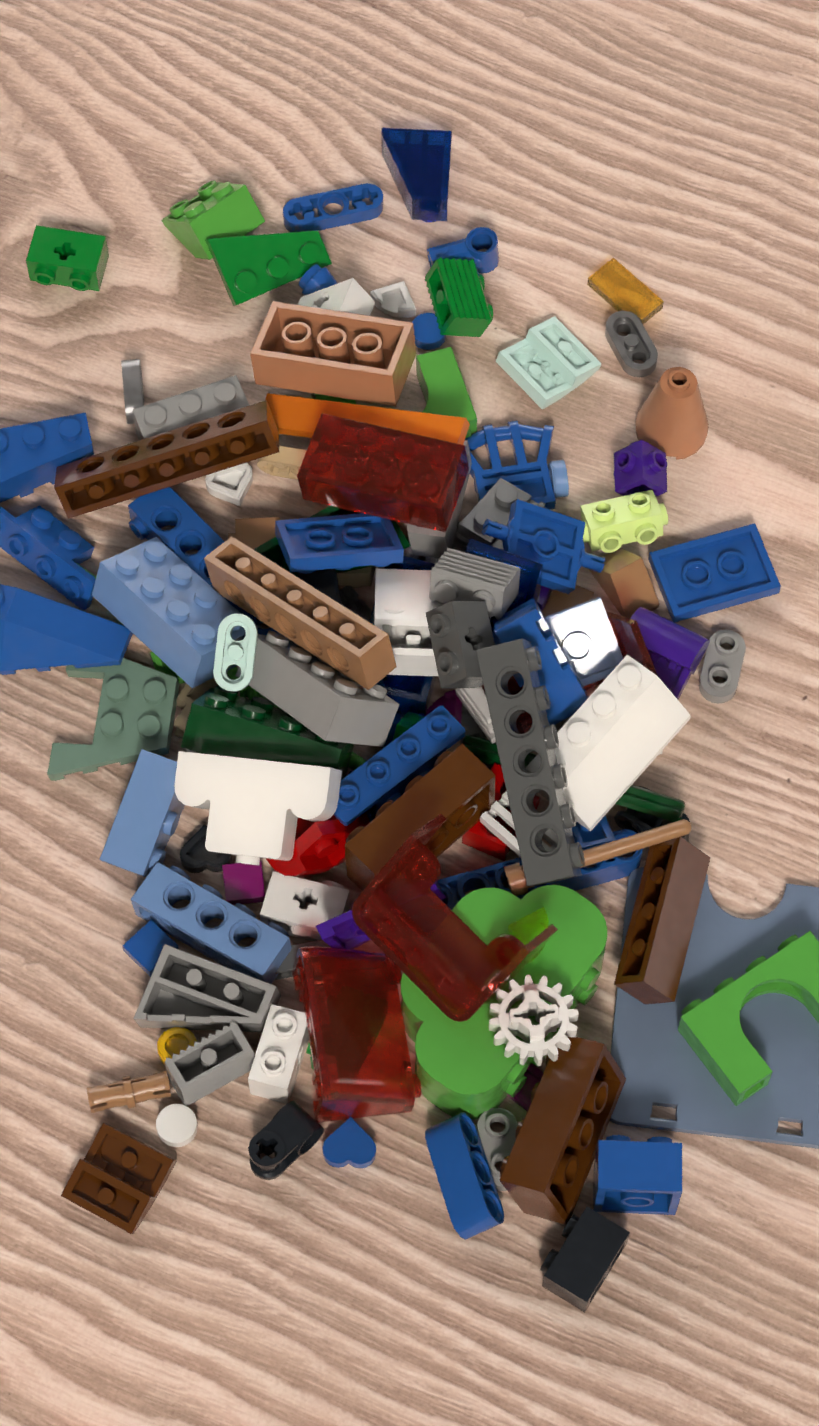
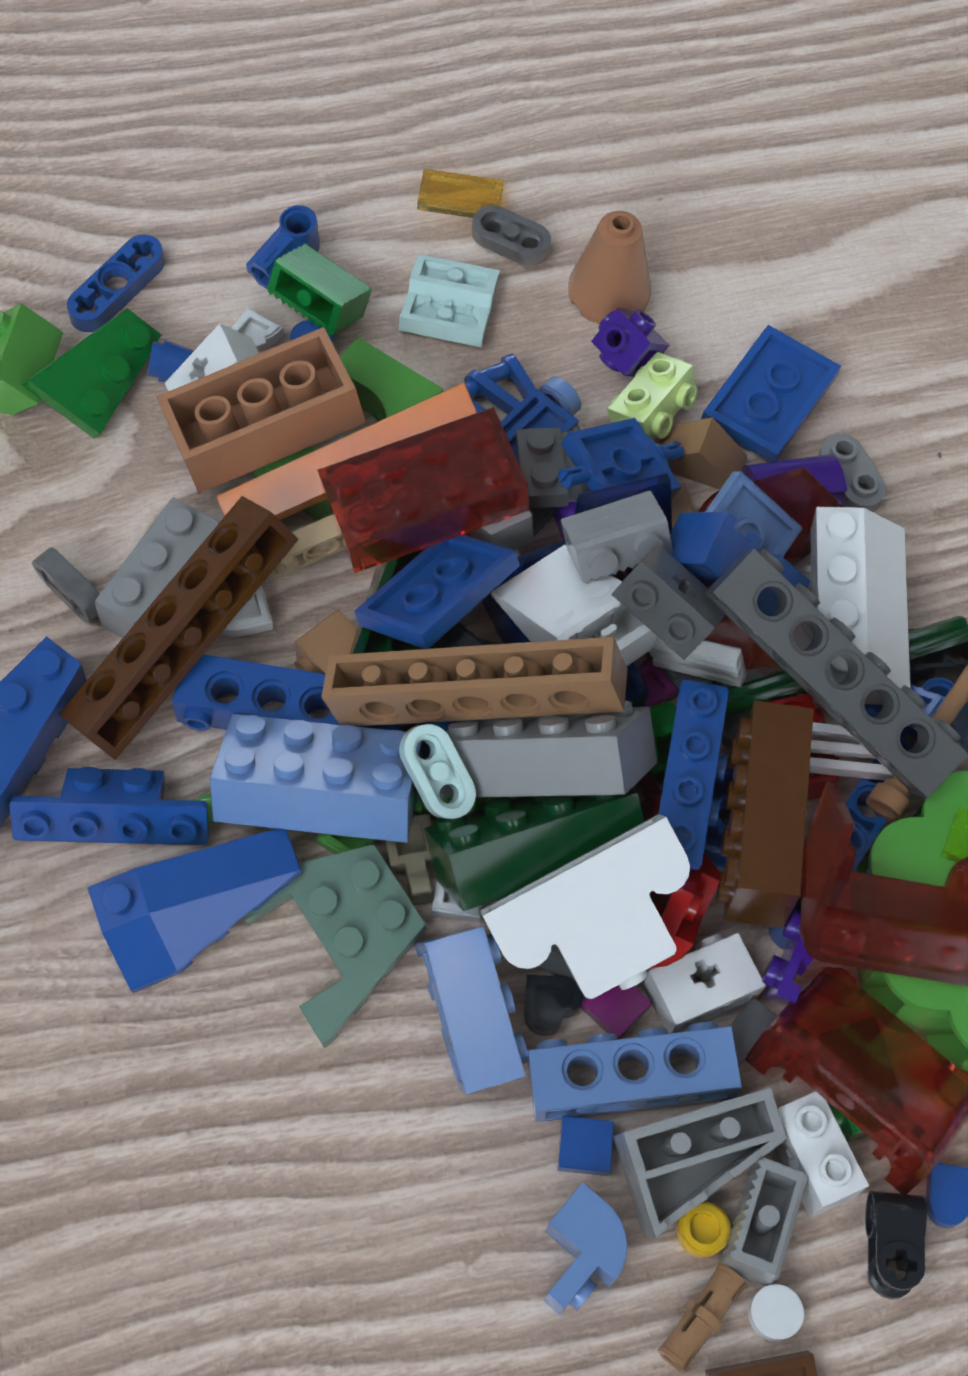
camera: 45 degrees left, 0 degrees up
clear blue slope [381,128,452,222] -> none
none -> medium blue brick [544,1182,627,1315]

